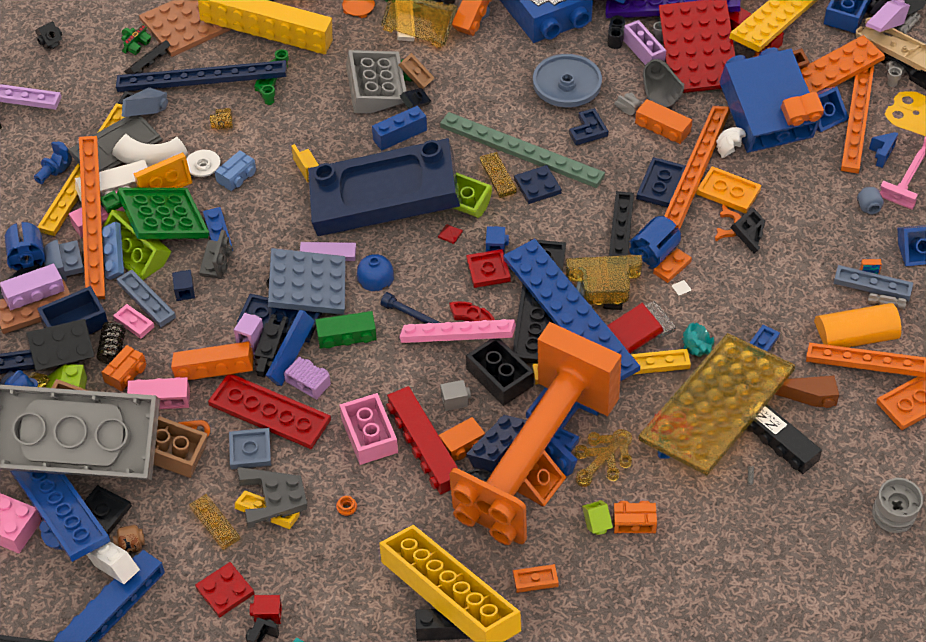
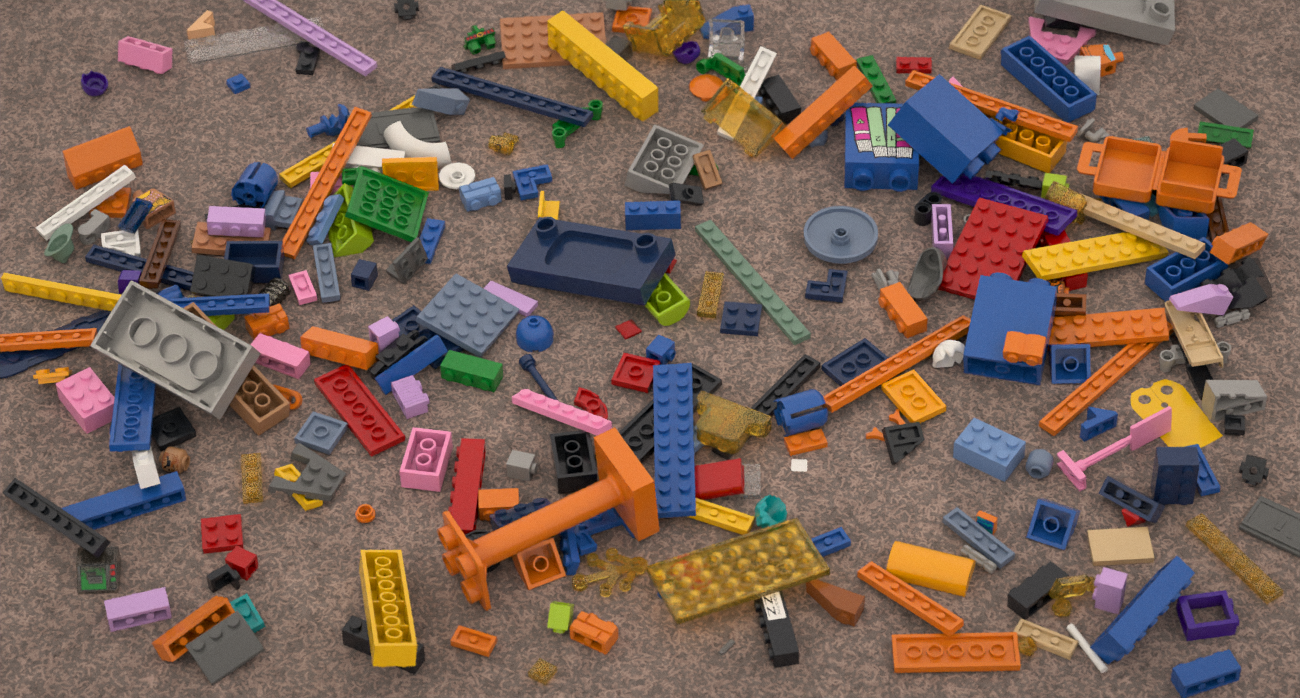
camera: 30 degrees right, 5 degrees down
none -> blue plate [167,294,270,316]
none -> black plate [504,174,516,200]
none -> blue plate [513,164,552,201]
none -> clear yellow plate [528,658,557,686]
none -> medium blue brick [953,418,1026,482]

